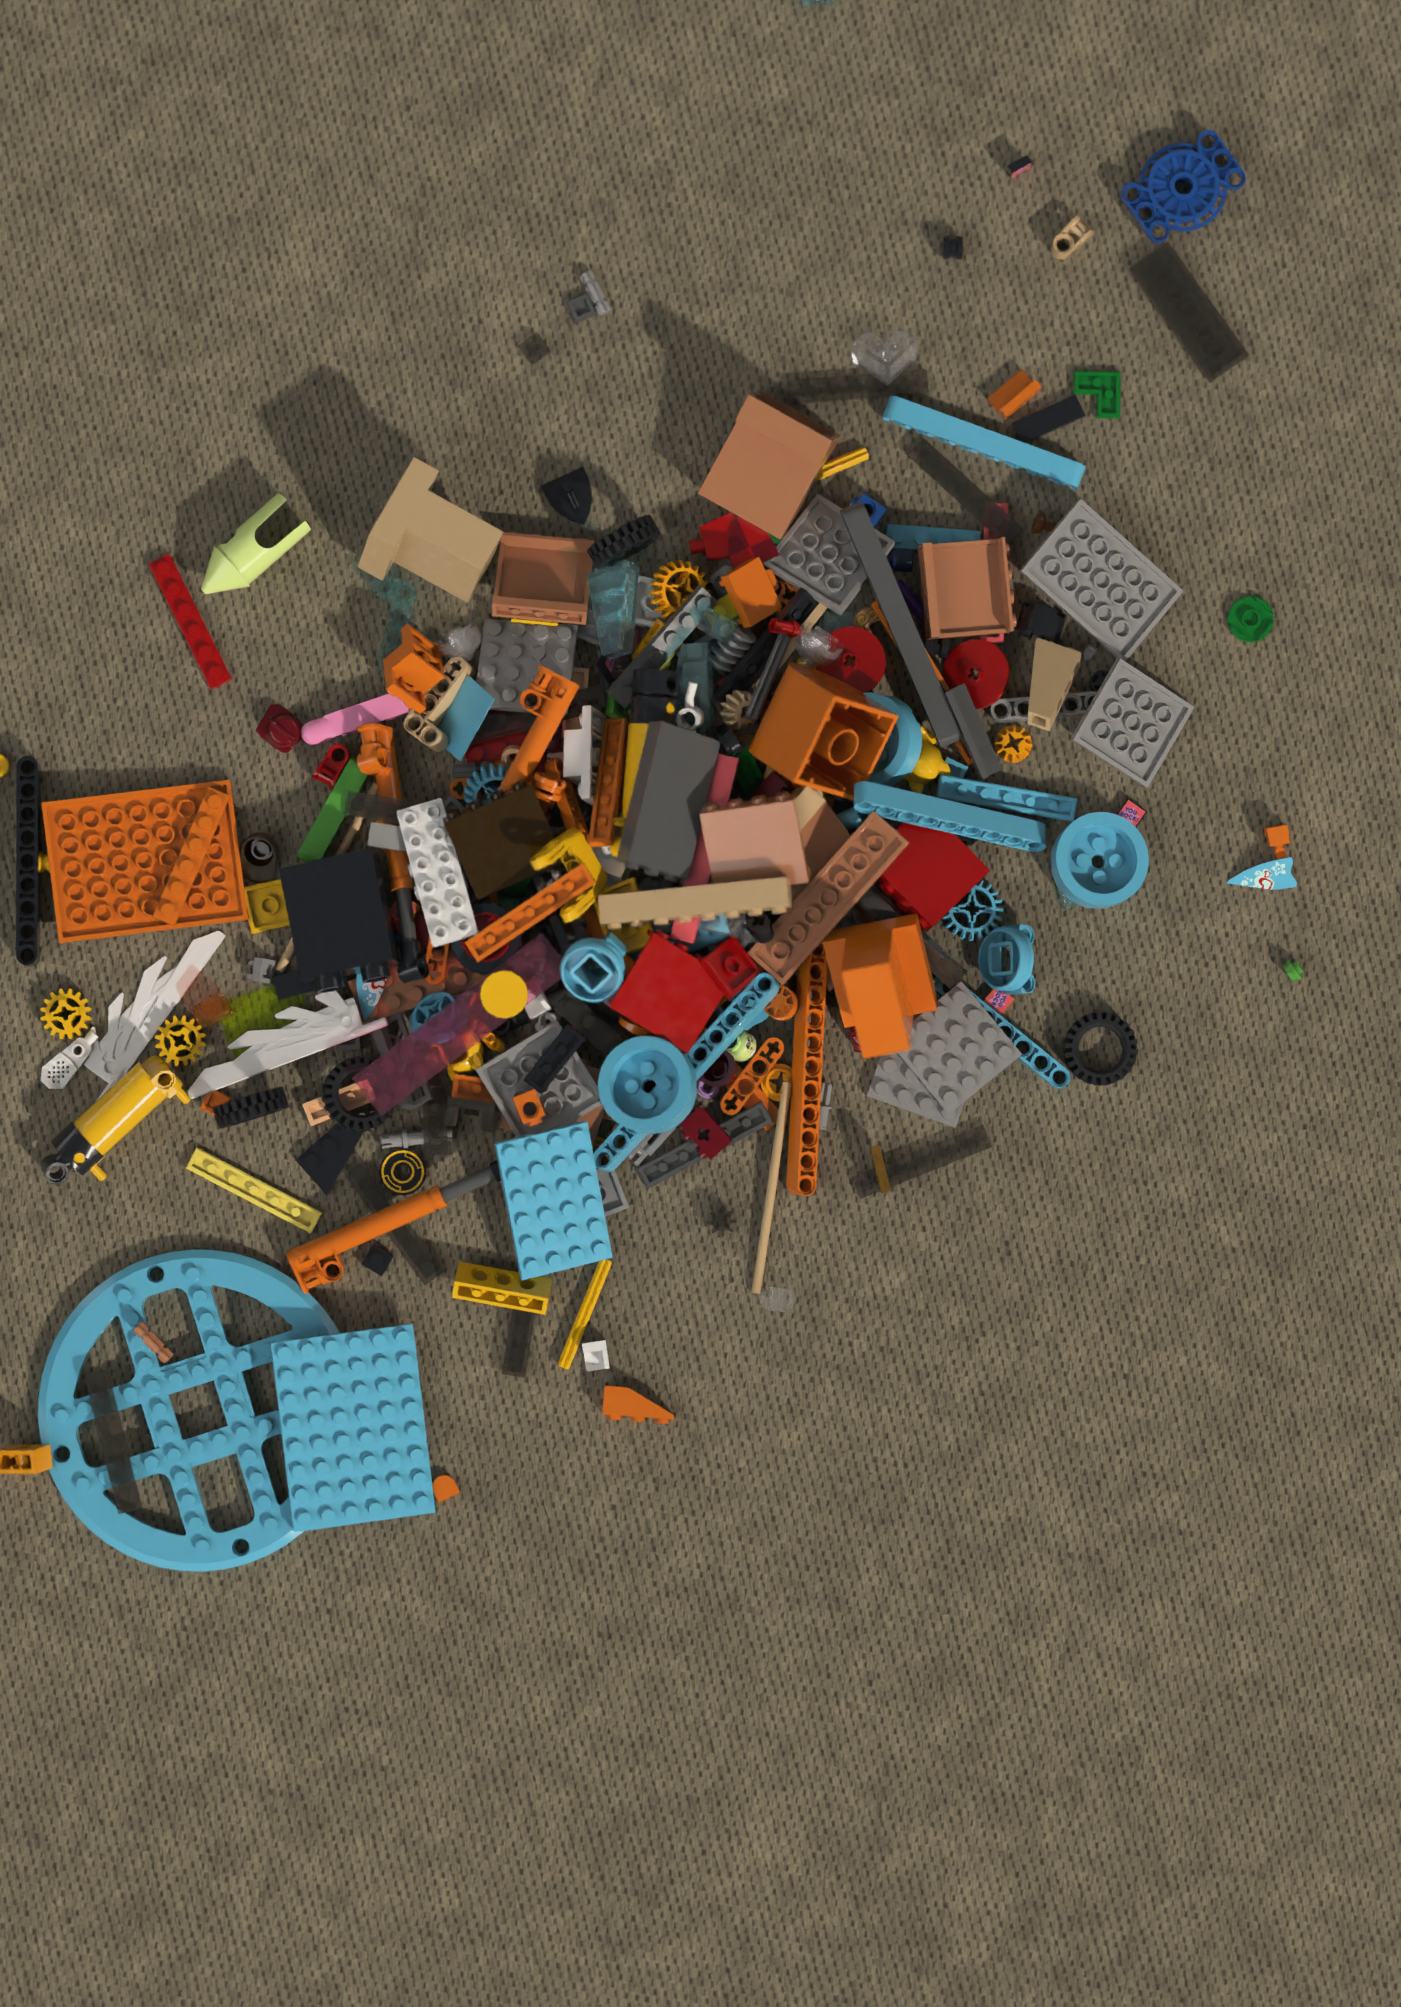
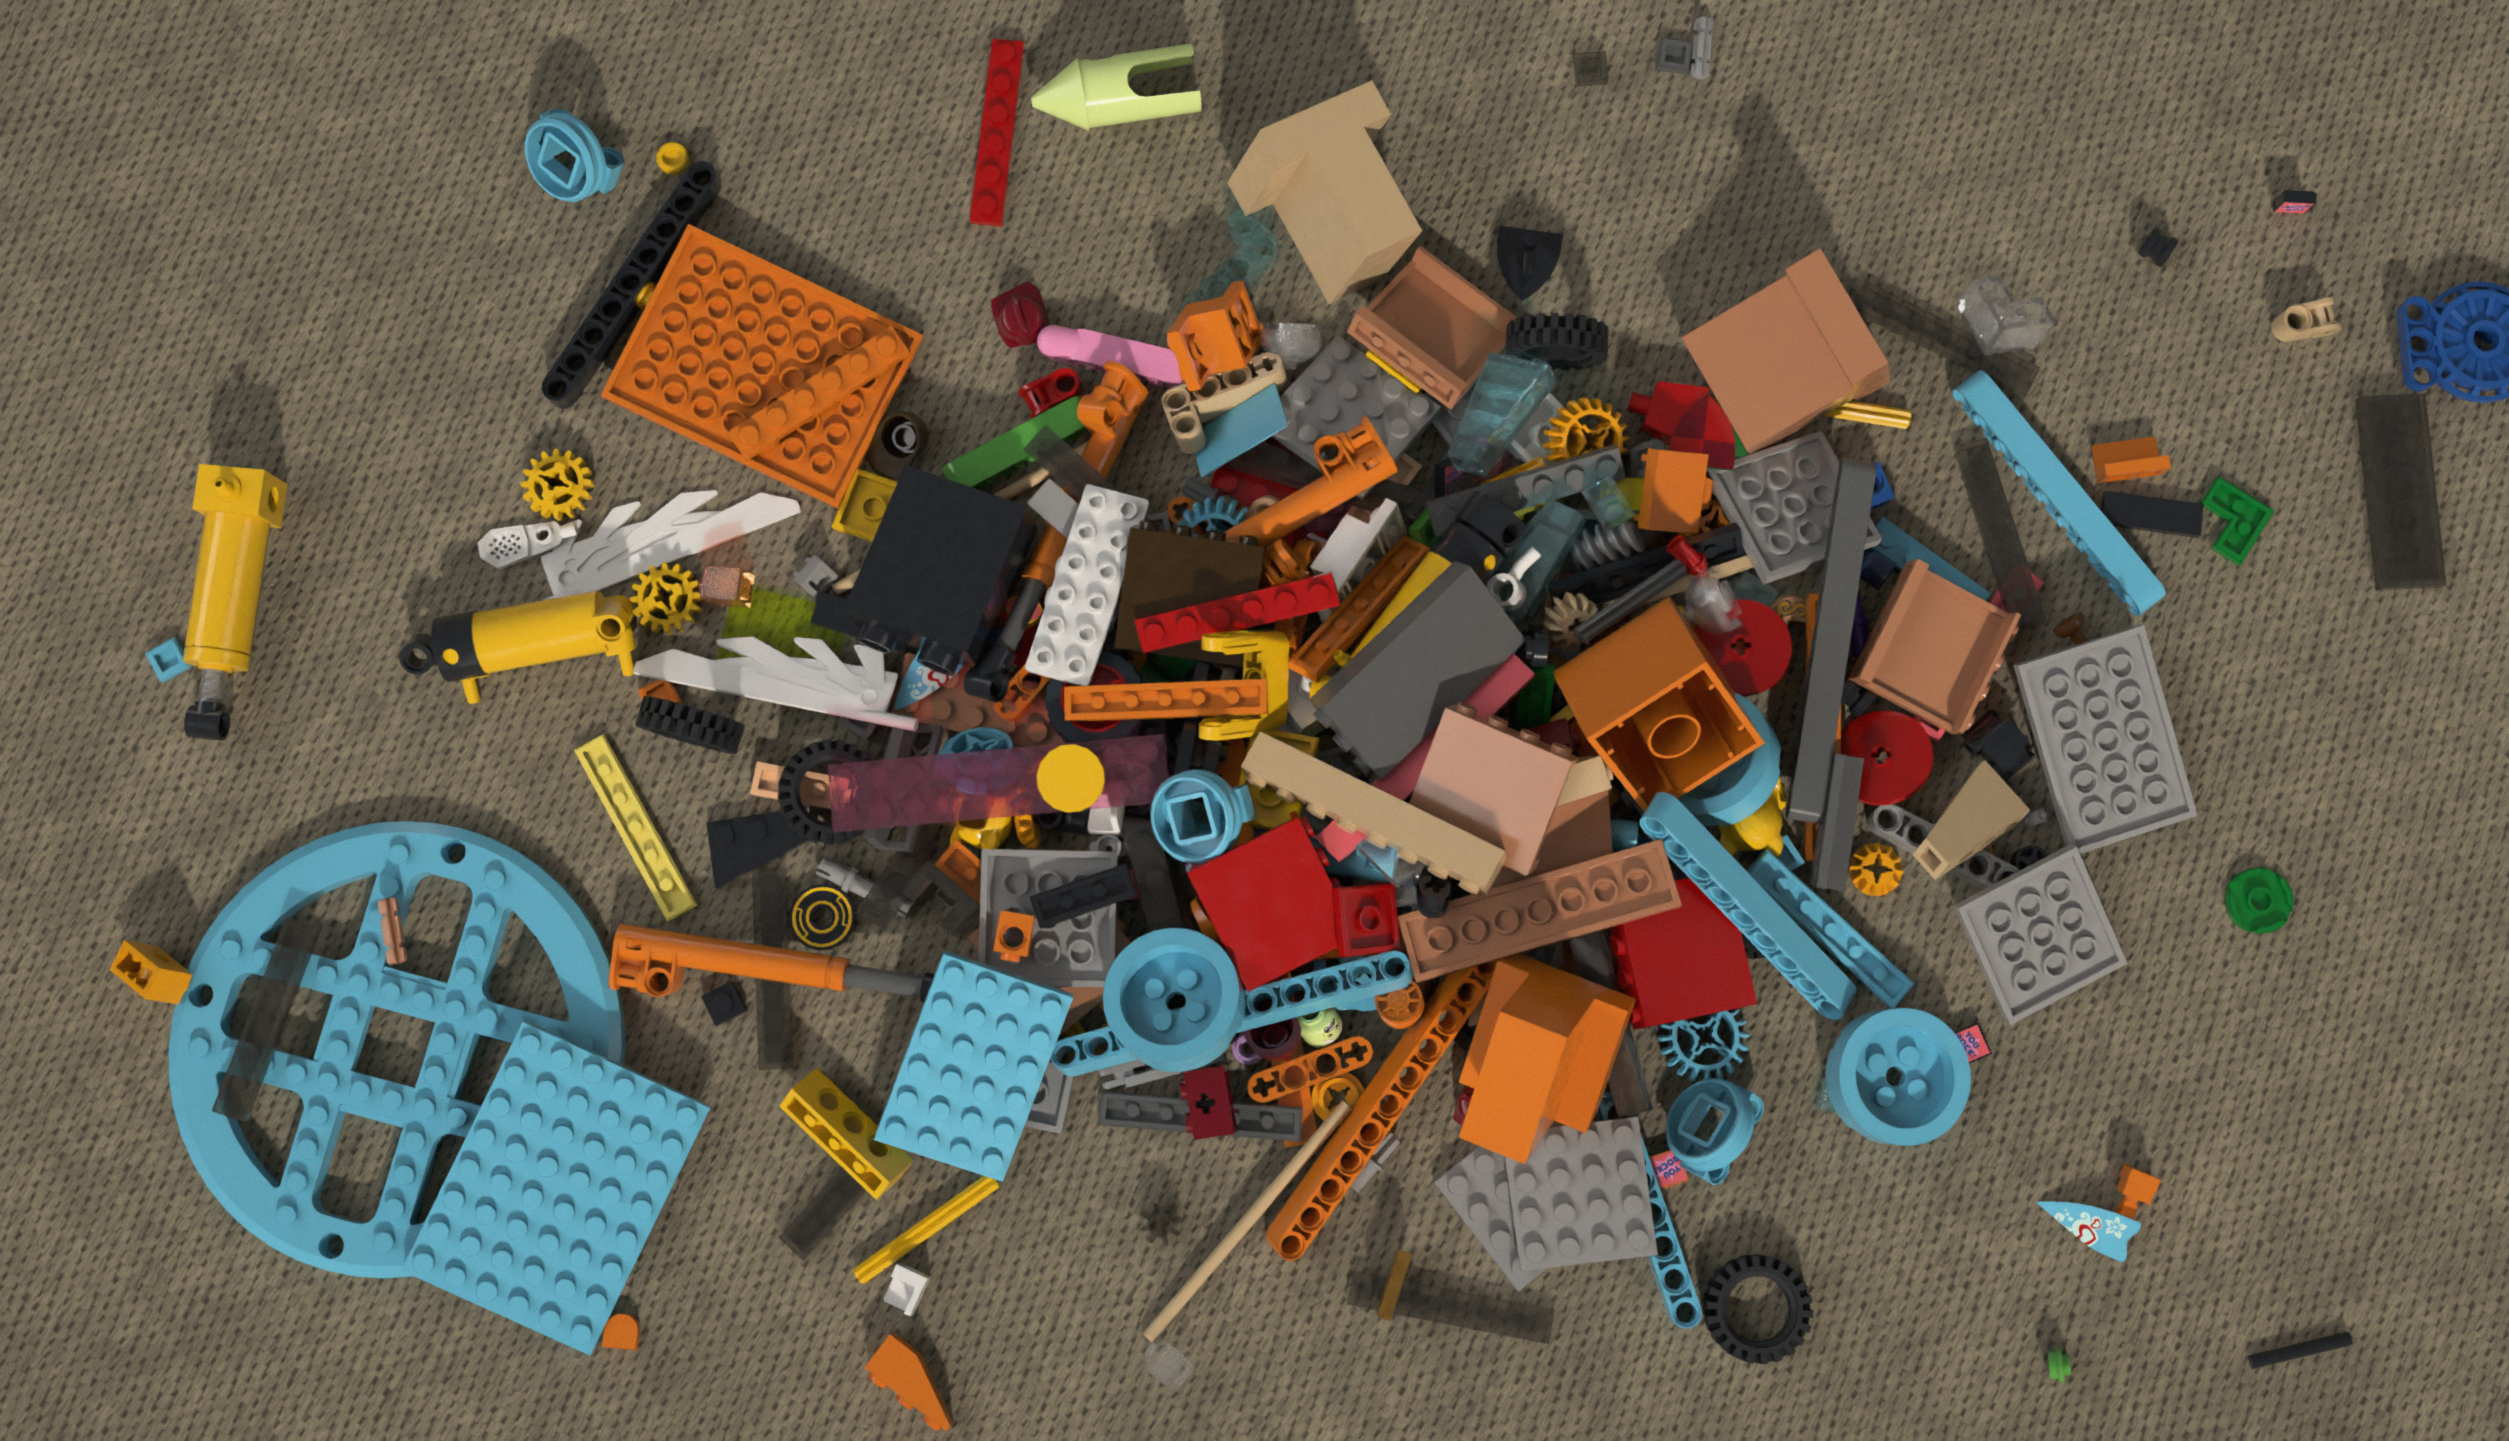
camera: 40 degrees right, 5 degrees down
none -> red plate [1134,571,1341,653]

